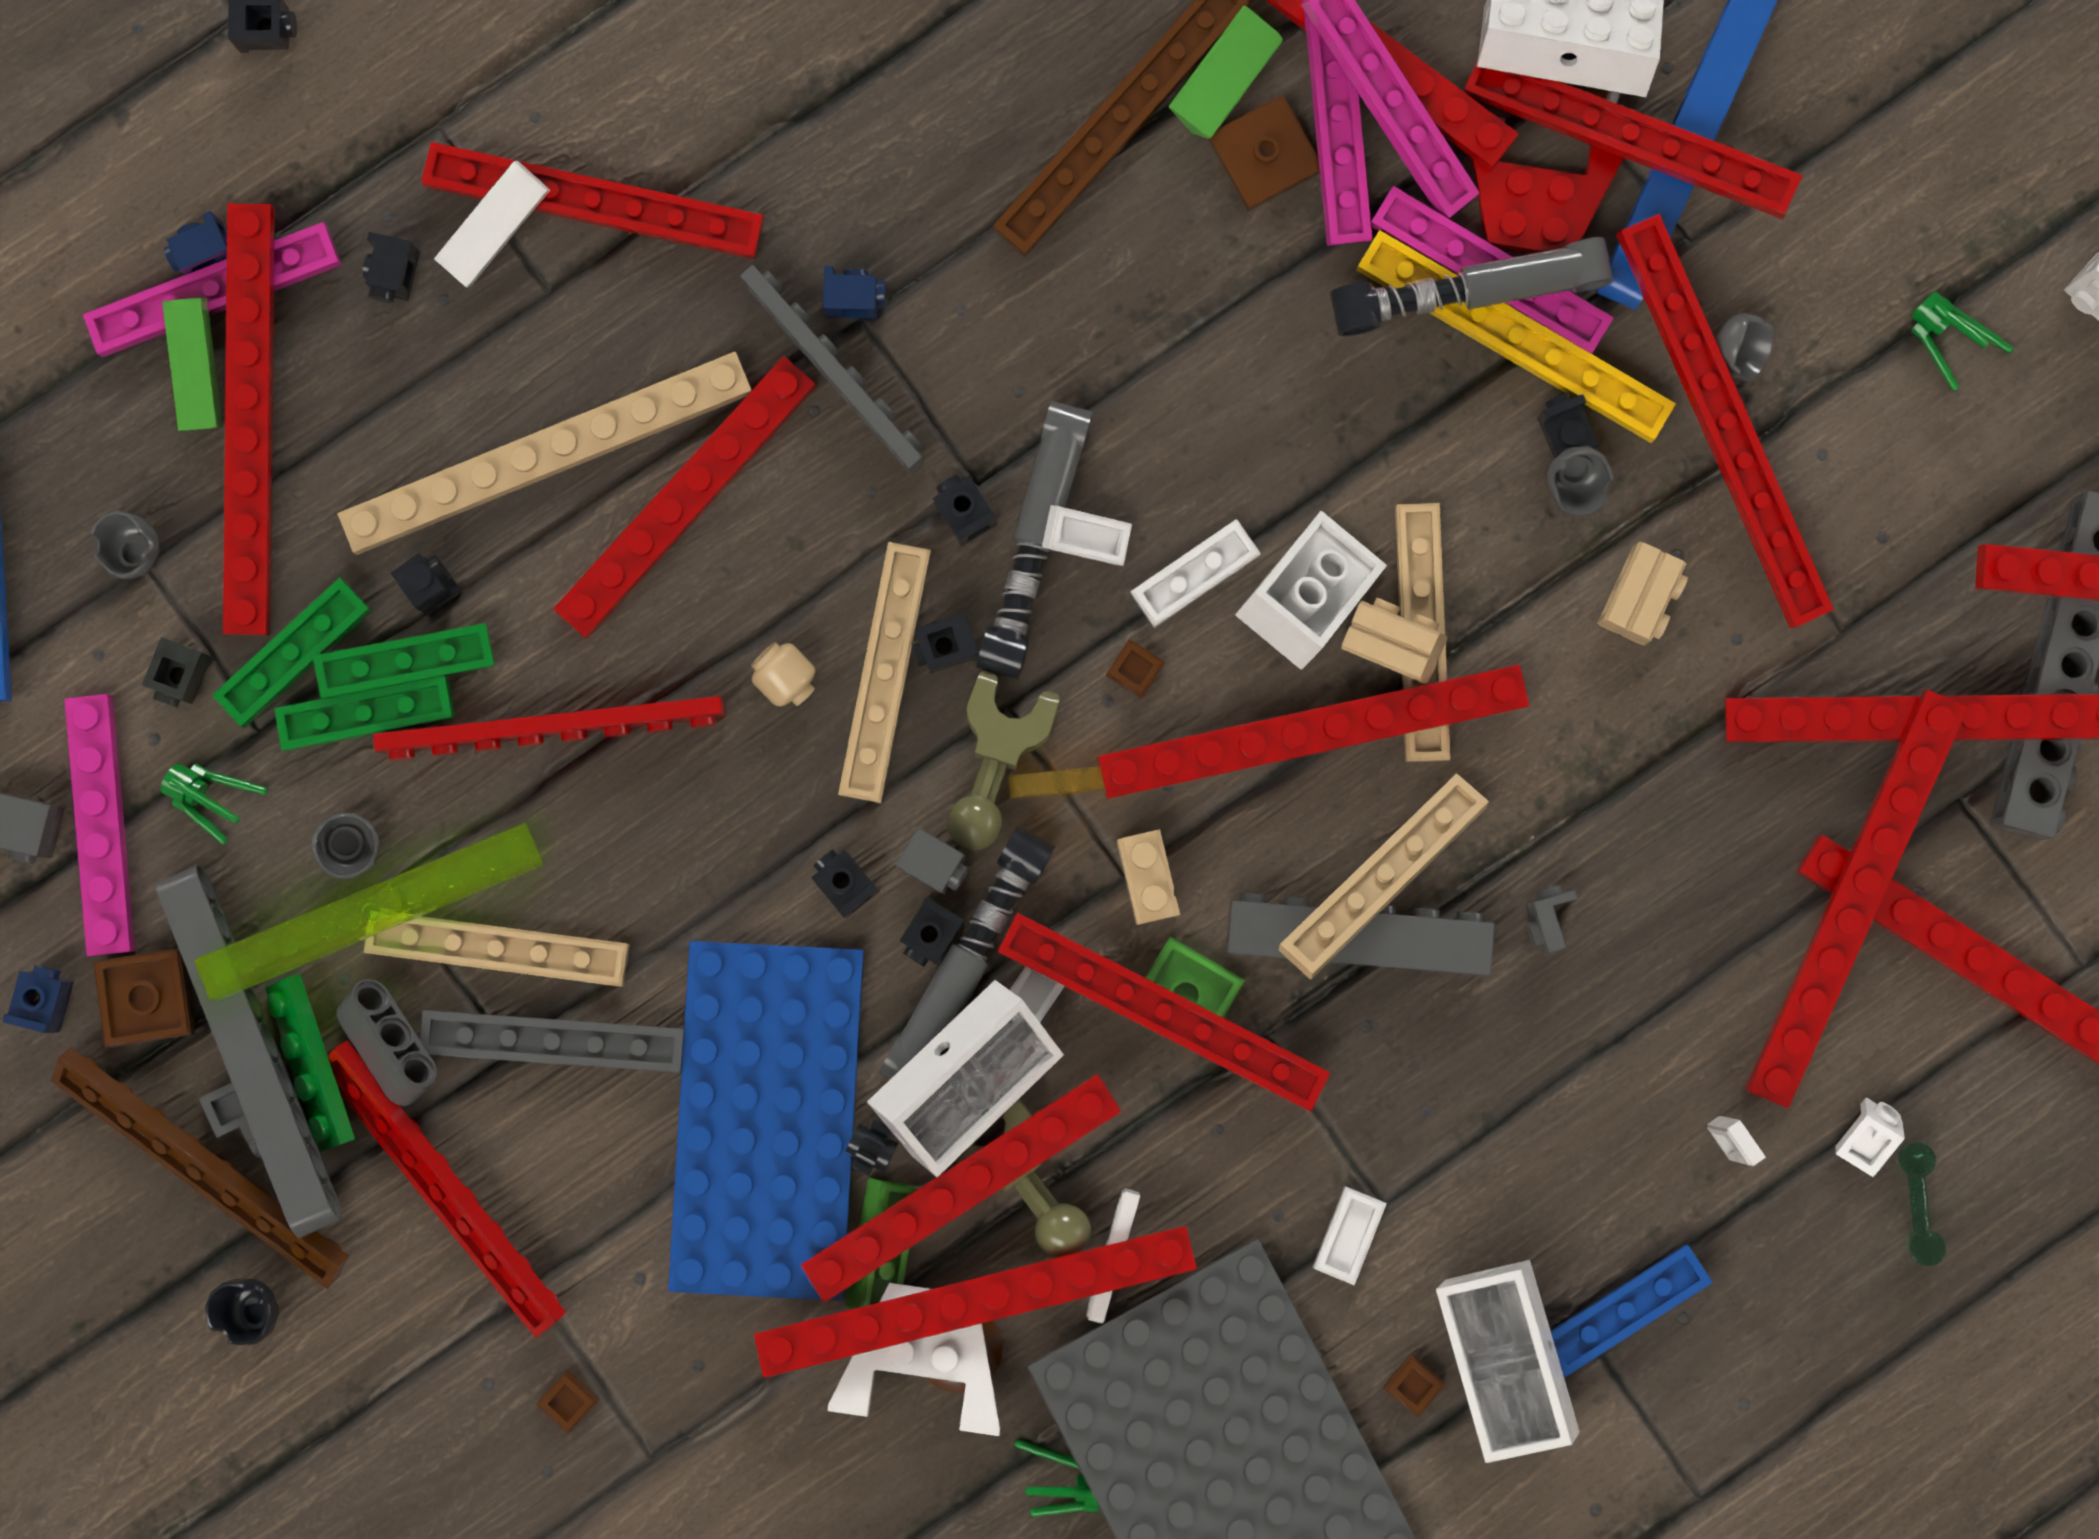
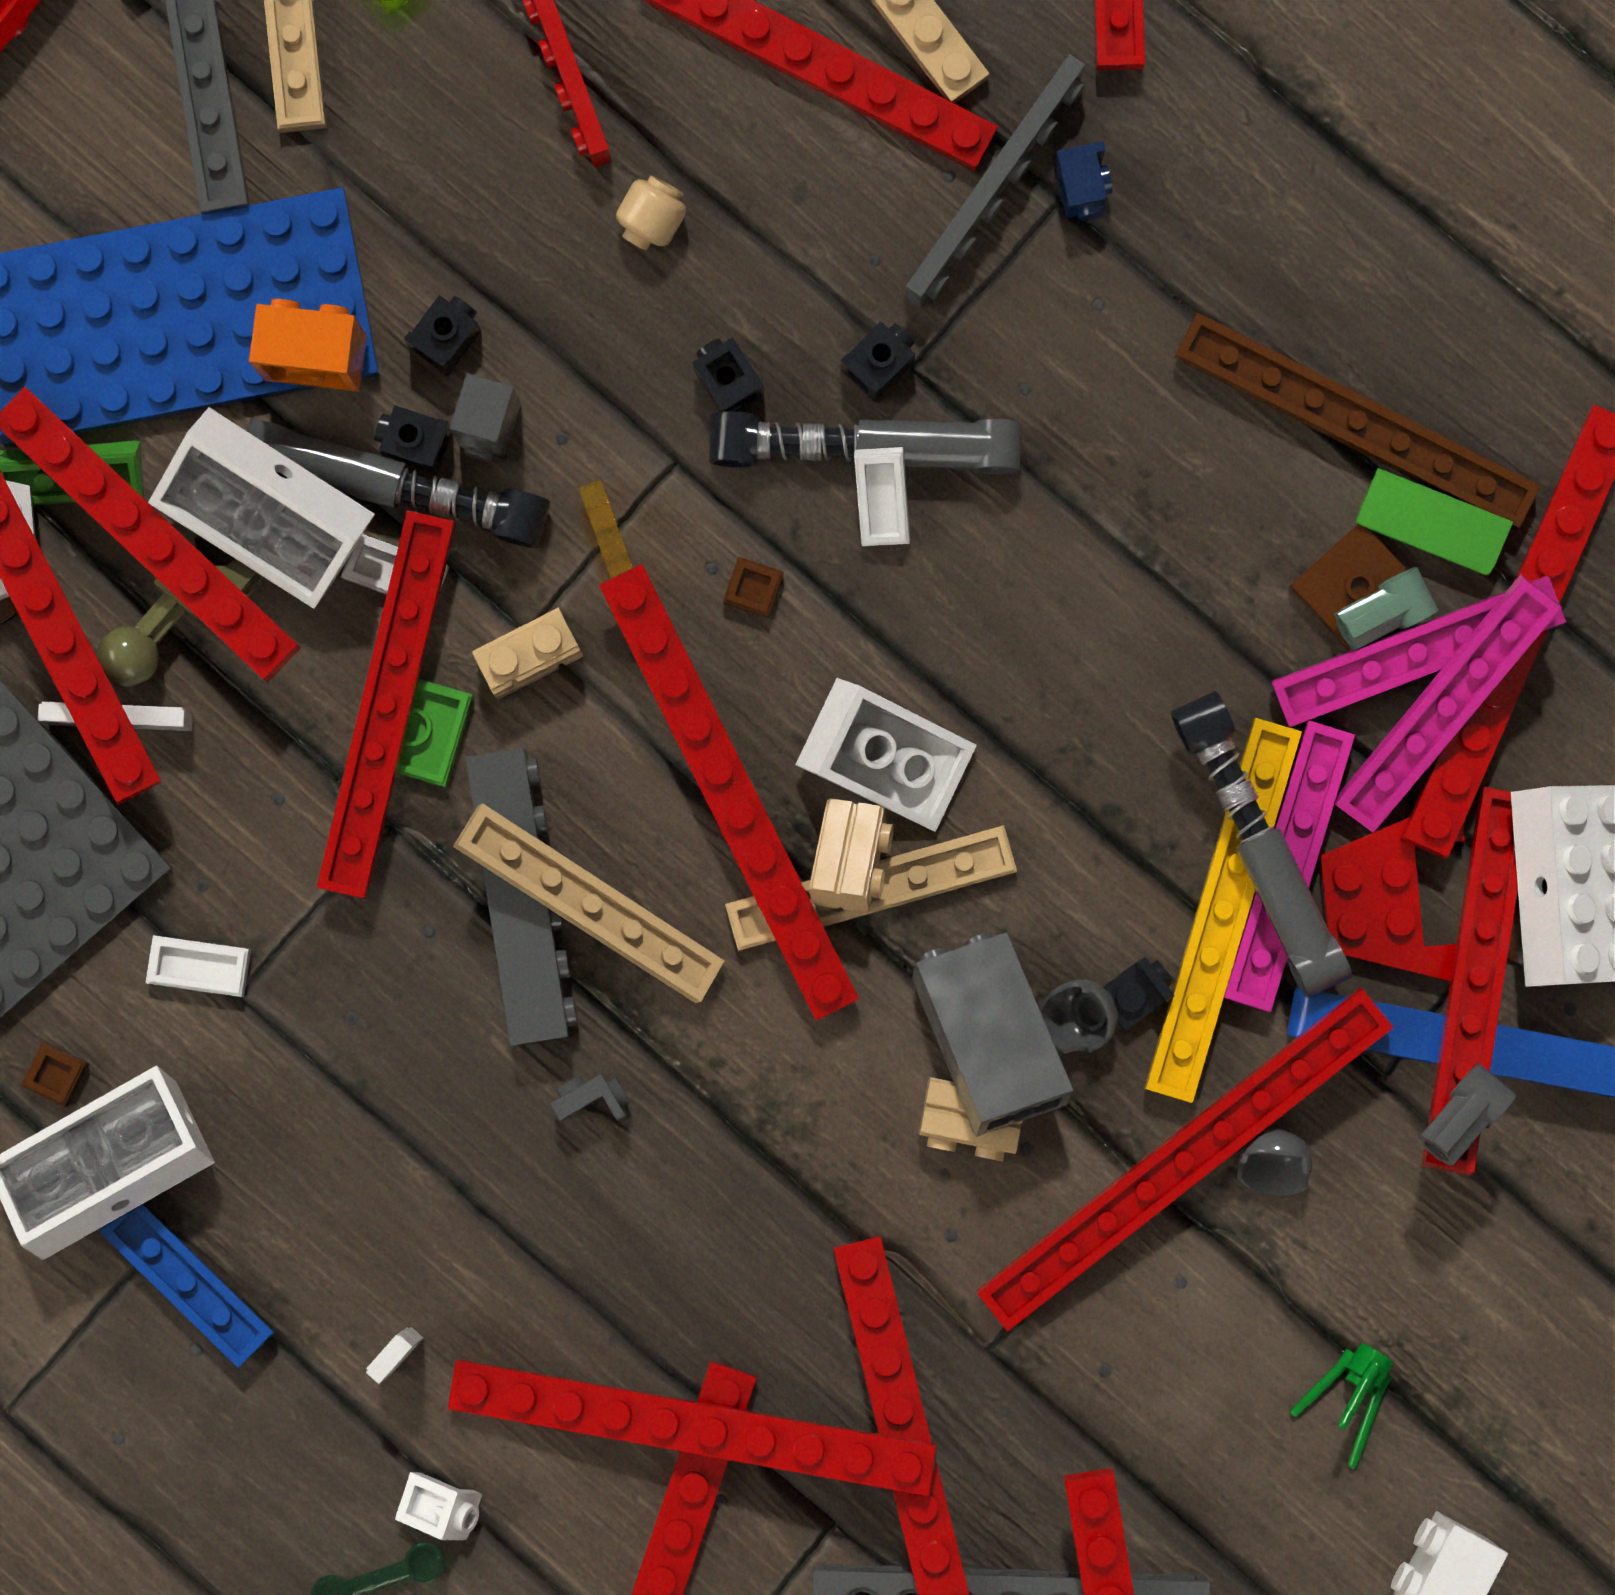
camera: 75 degrees right, 0 degrees up
tan tile [838,542,931,804] -> none
black gear [845,1120,899,1176] -> none
olive piece [947,670,1060,851] -> none
white tile [1130,519,1261,628] -> none
none -> orange brick [249,299,367,392]
none -> dark grey brick [912,932,1073,1137]
none -> sand green piece [1334,567,1439,650]
none -> dark grey piece [1418,1063,1517,1166]

